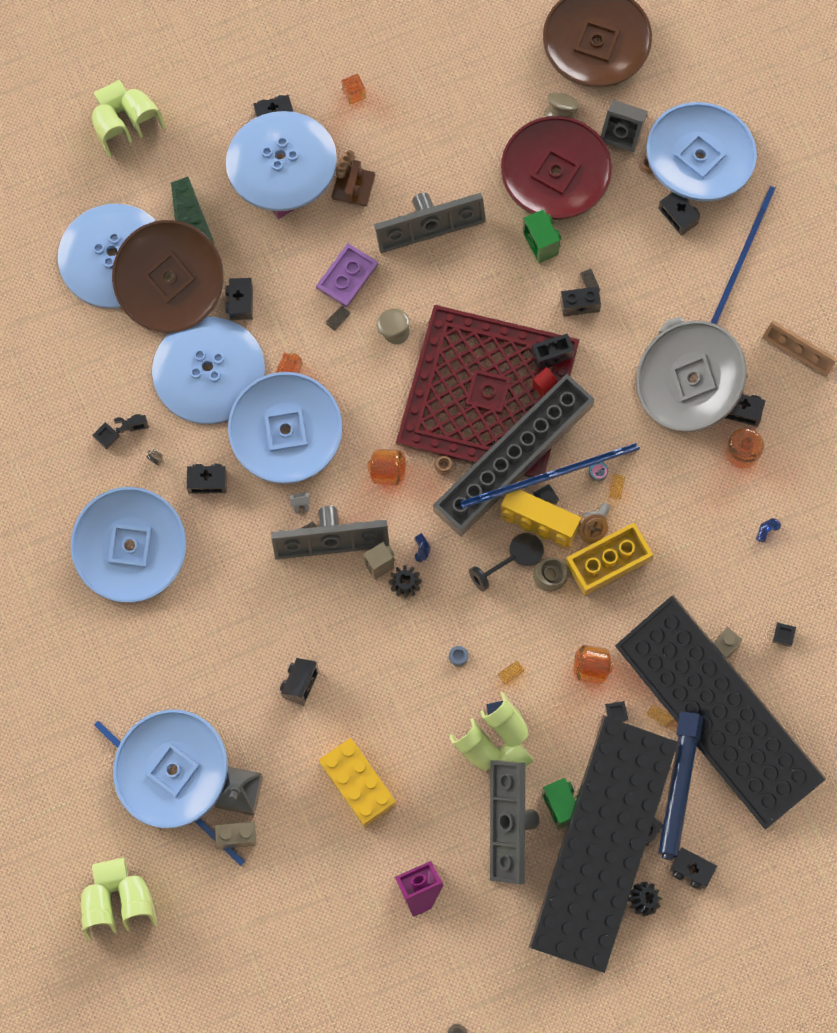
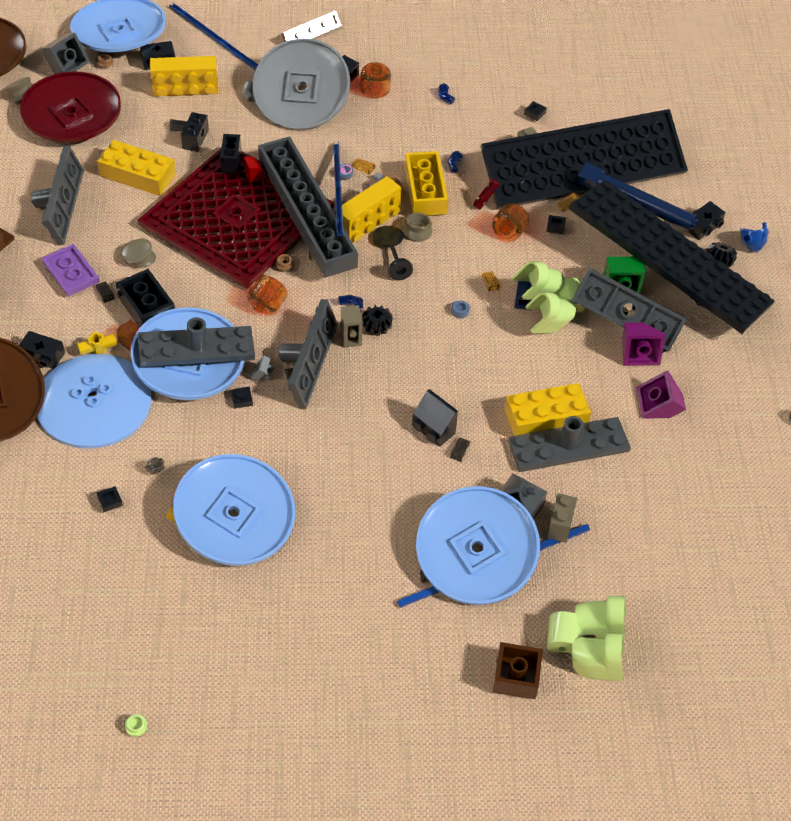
camera: 75 degrees left, 20 degrees down
black plate [114,414,149,433] -> none
black brick [187,463,227,494] -> none
green brick [522,209,561,264] -> none
none -> yellow axle [77,332,117,355]
none -> yellow brick [97,140,176,196]
none -> black brick [116,269,175,327]
none -> dark grey plate [138,317,255,367]
none -> yellow brick [150,56,219,97]
none -> black plate [231,386,253,409]
none -> clear blue arm [447,151,463,173]
none -> clear smoke piece [450,437,471,462]
none -> dark red axle [473,179,500,209]
none -> reddish brown brick [493,642,543,699]
none -> dark grey plate [508,416,631,472]
none -> magenta slope [622,323,665,366]
none -> blue helmet [740,222,769,252]

